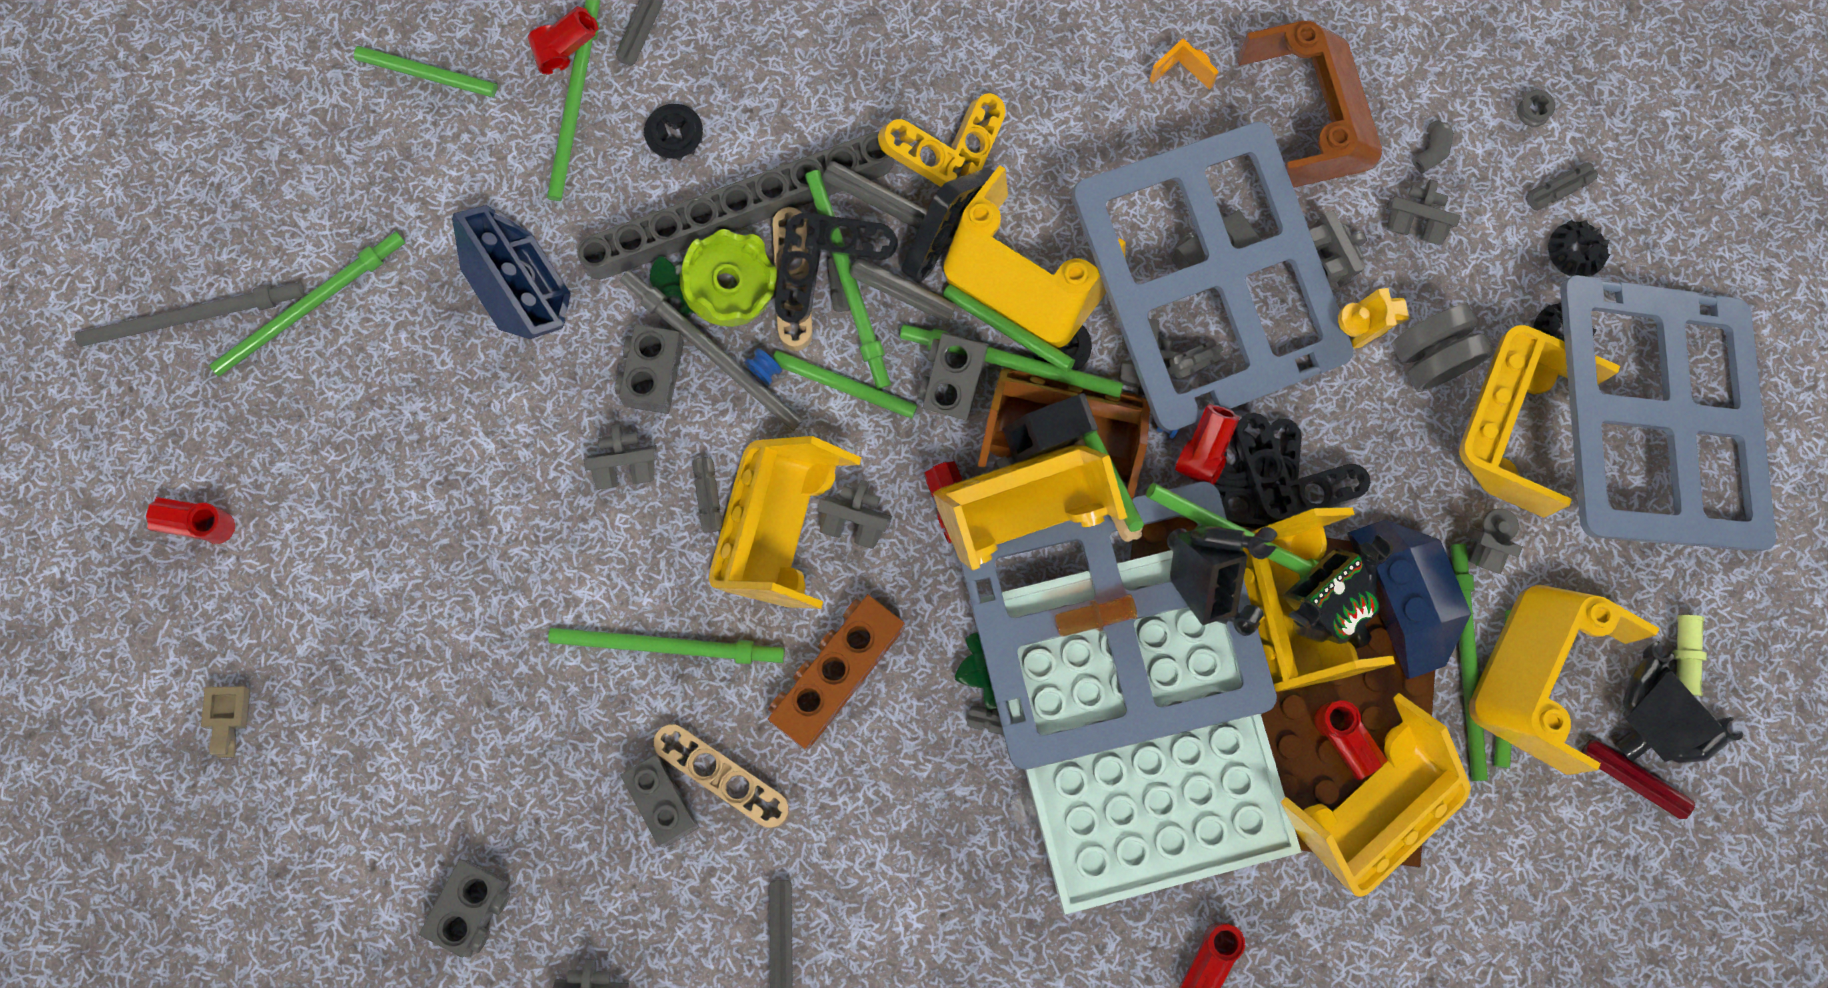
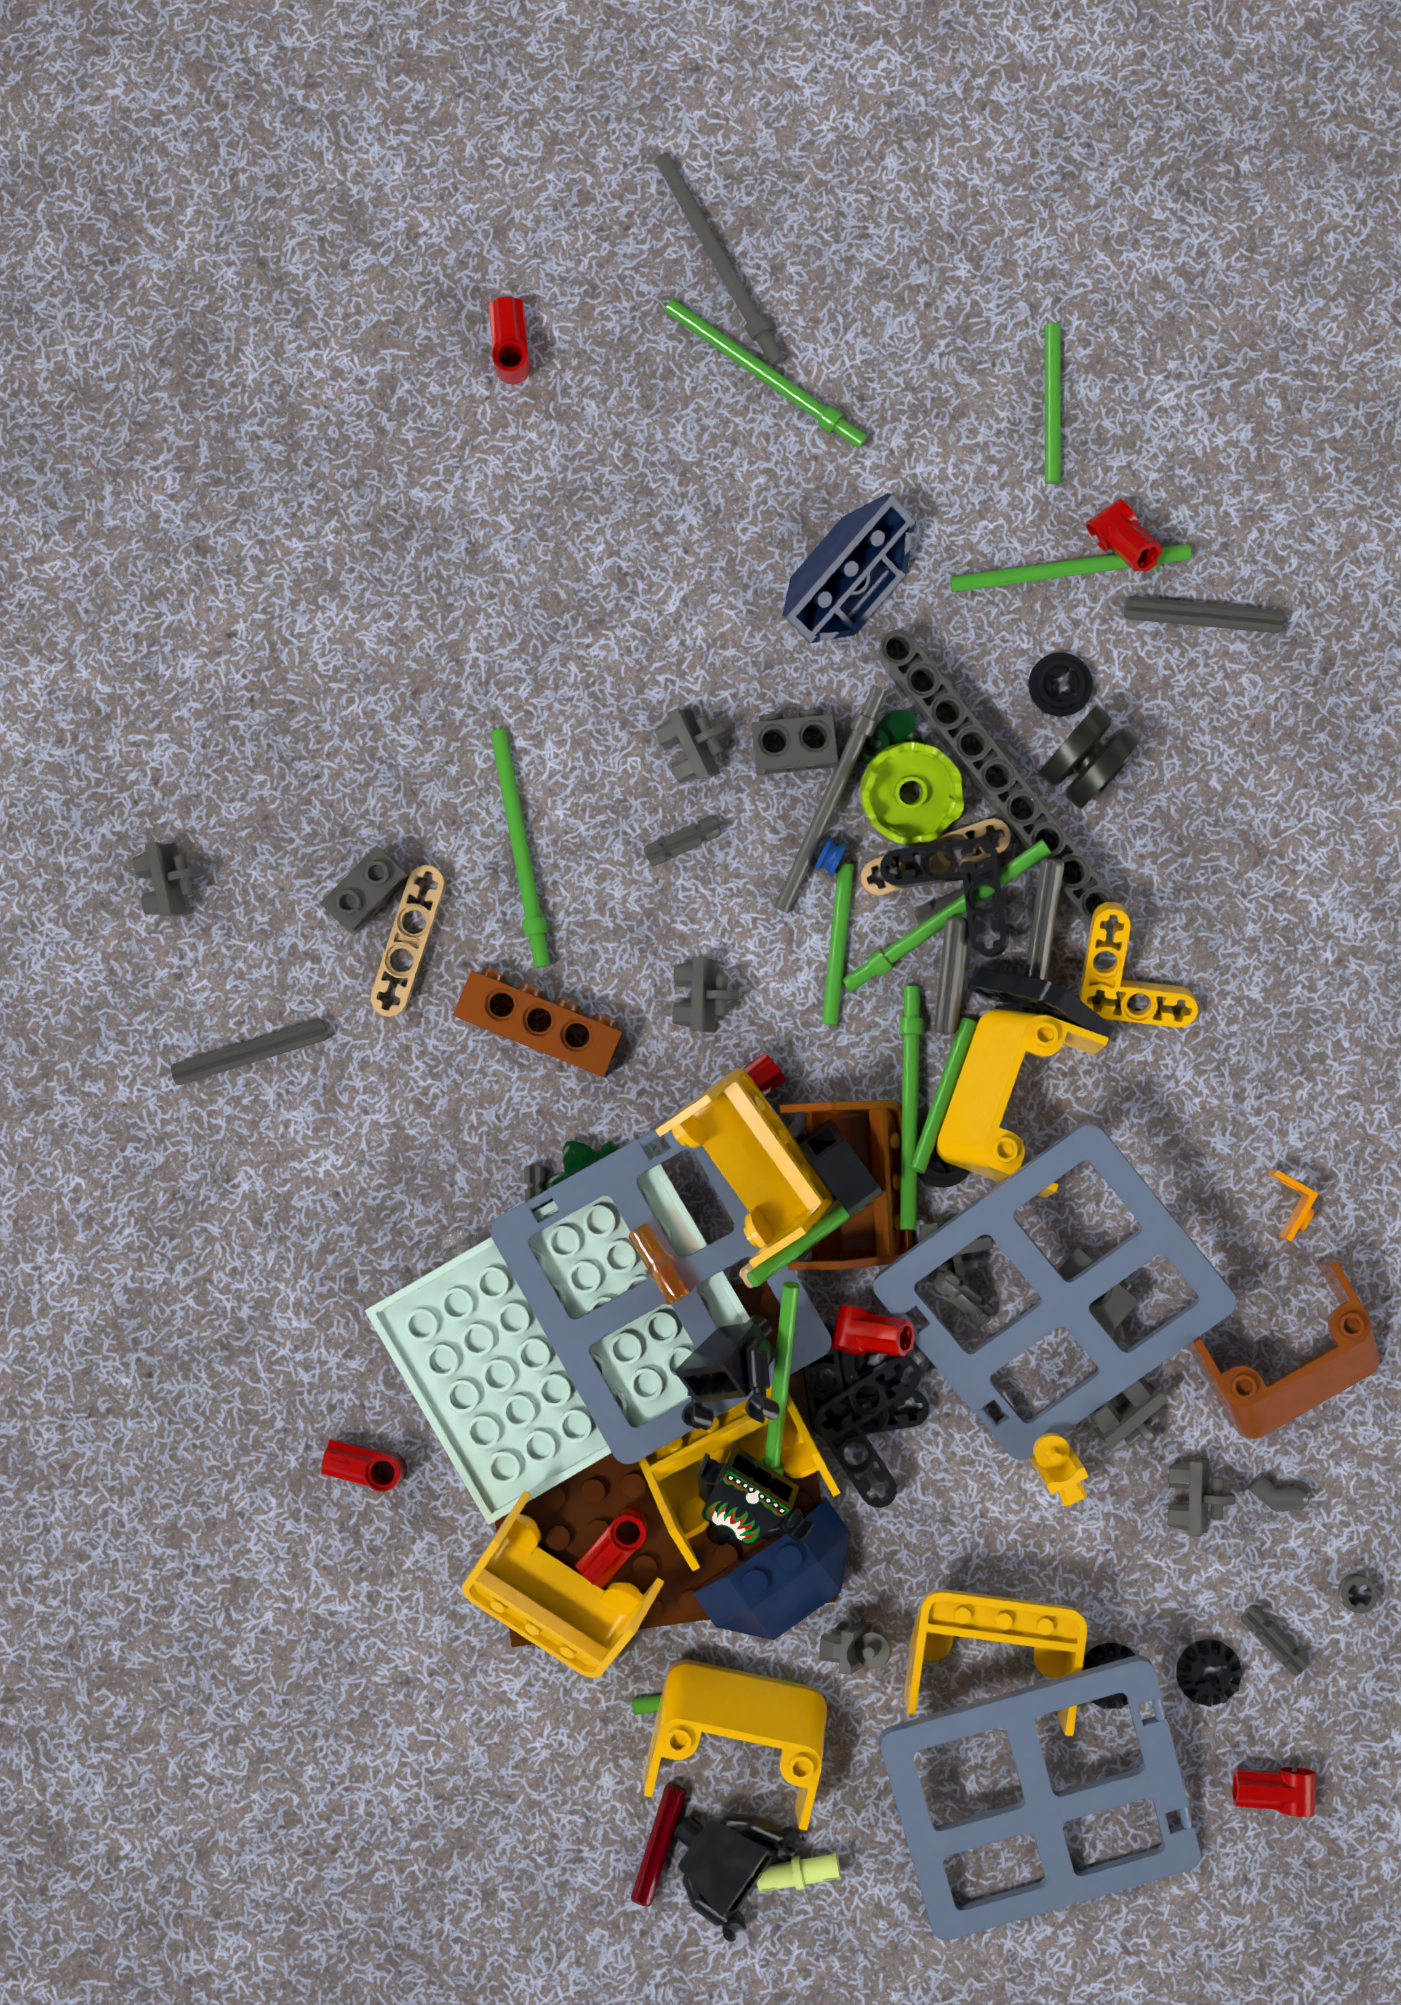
camera: 75 degrees right, 10 degrees up
dark tan plate [201,686,250,758] -> none
dark grey brick [418,859,510,958] -> none
yellow windscreen [709,436,862,609] -> none
dark grey brick [918,332,989,421] -> none
dark grey wheel [1391,303,1495,392] -> none
bright green bar [1450,544,1488,781] -> none
none -> pearl dark grey wheel [1038,705,1140,810]
none -> red piece [1232,1767,1317,1817]

